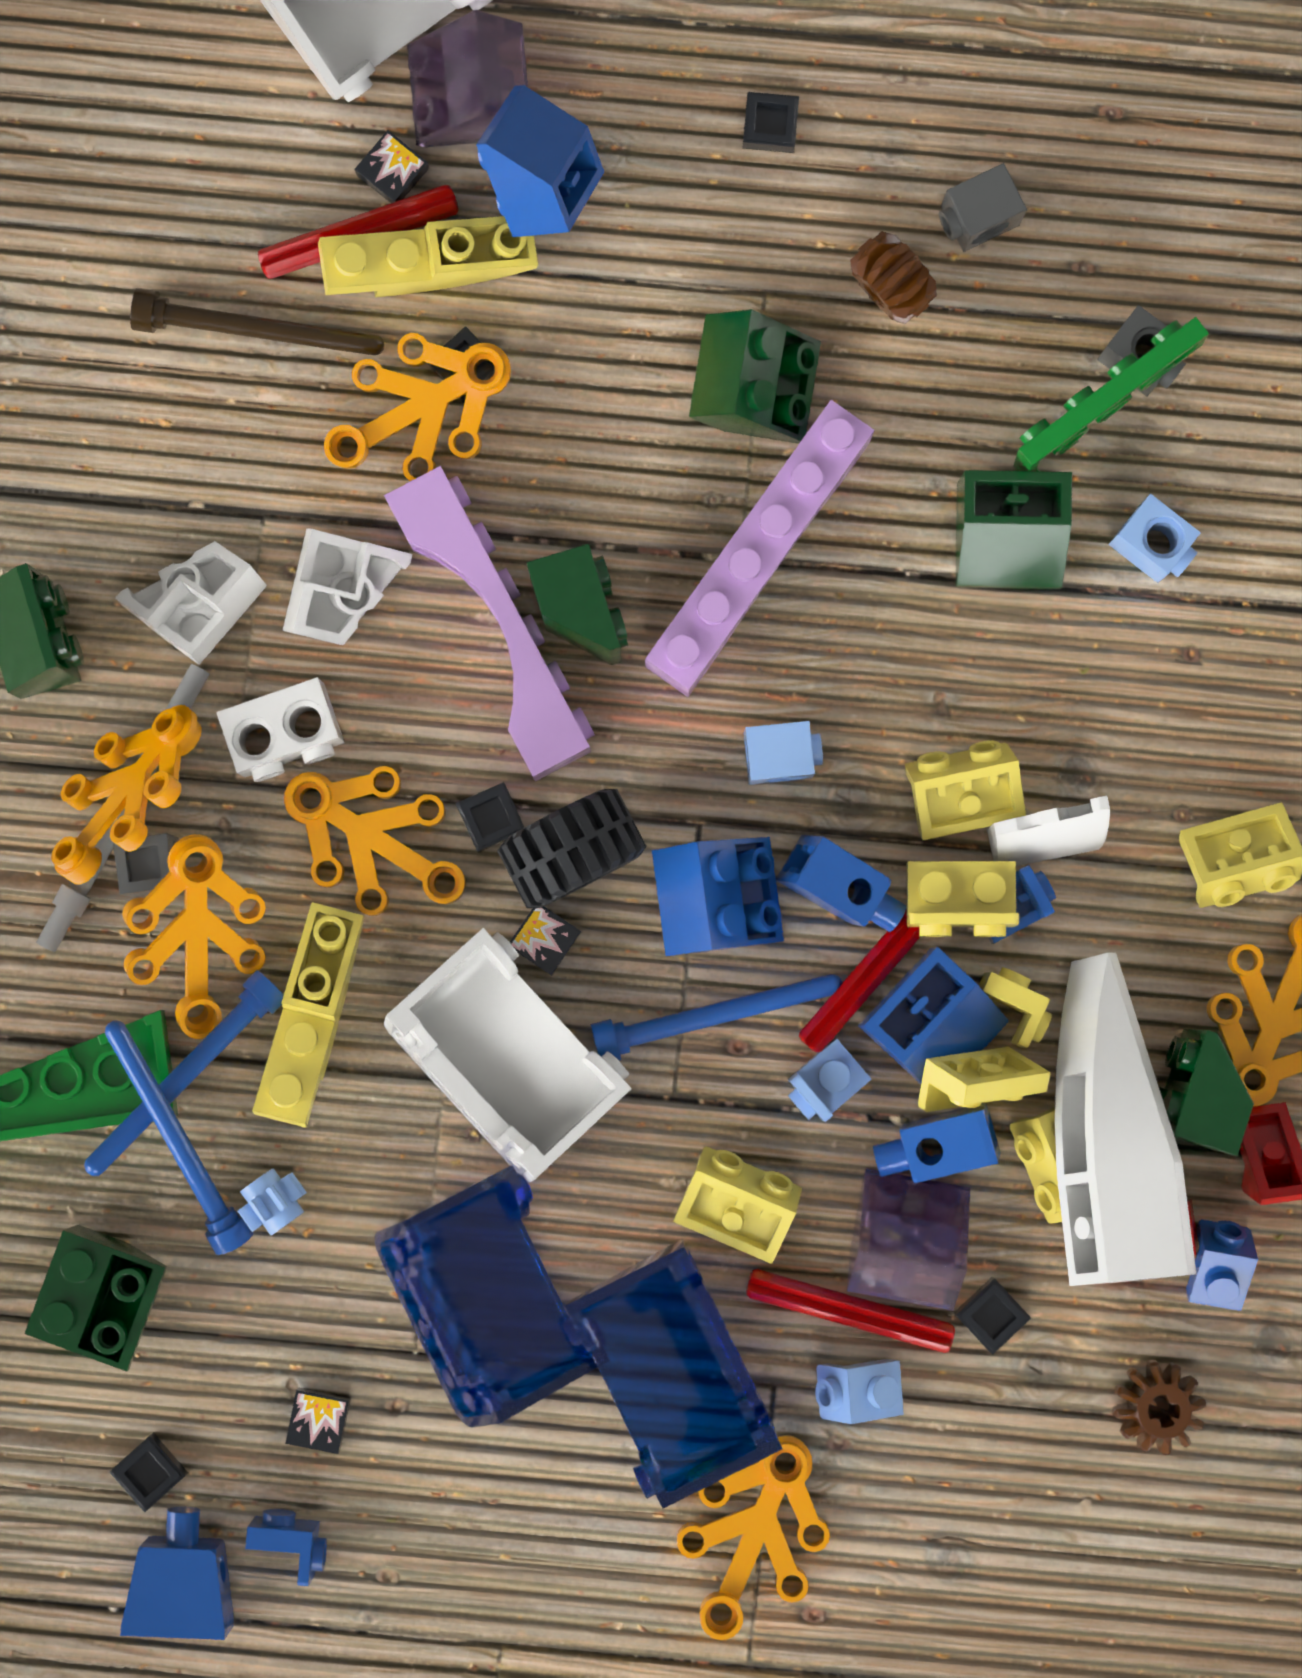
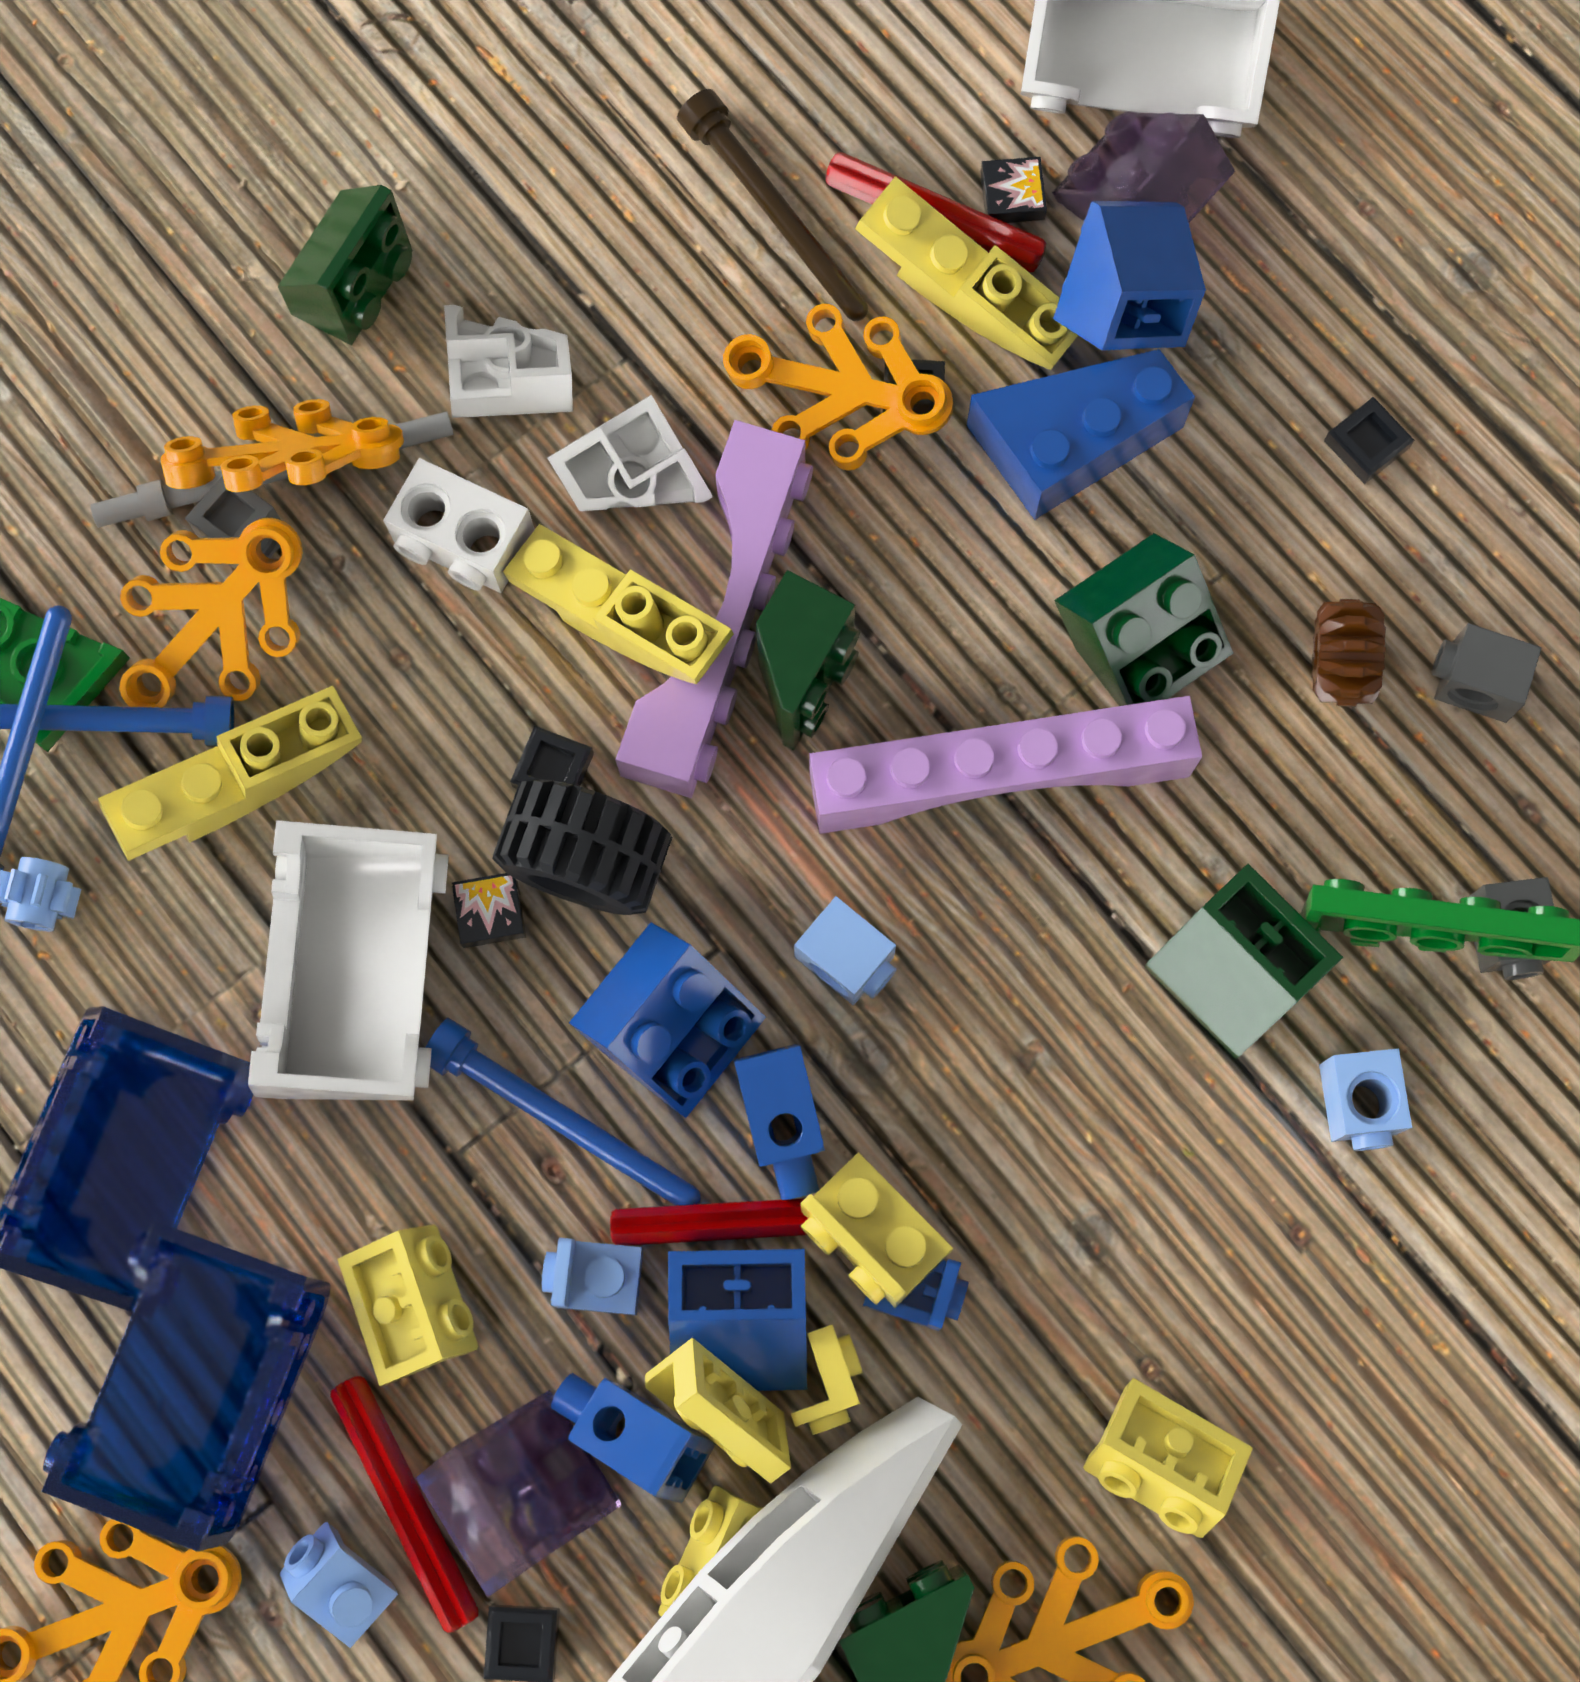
camera: 50 degrees right, 10 degrees down
light orange plant [284,766,466,916] -> none
light yellow bracket [905,741,1026,840] -> none
white slope [987,796,1110,866] -> none
none -> light yellow slope [503,524,734,685]
none -> blue wedge [966,349,1195,520]

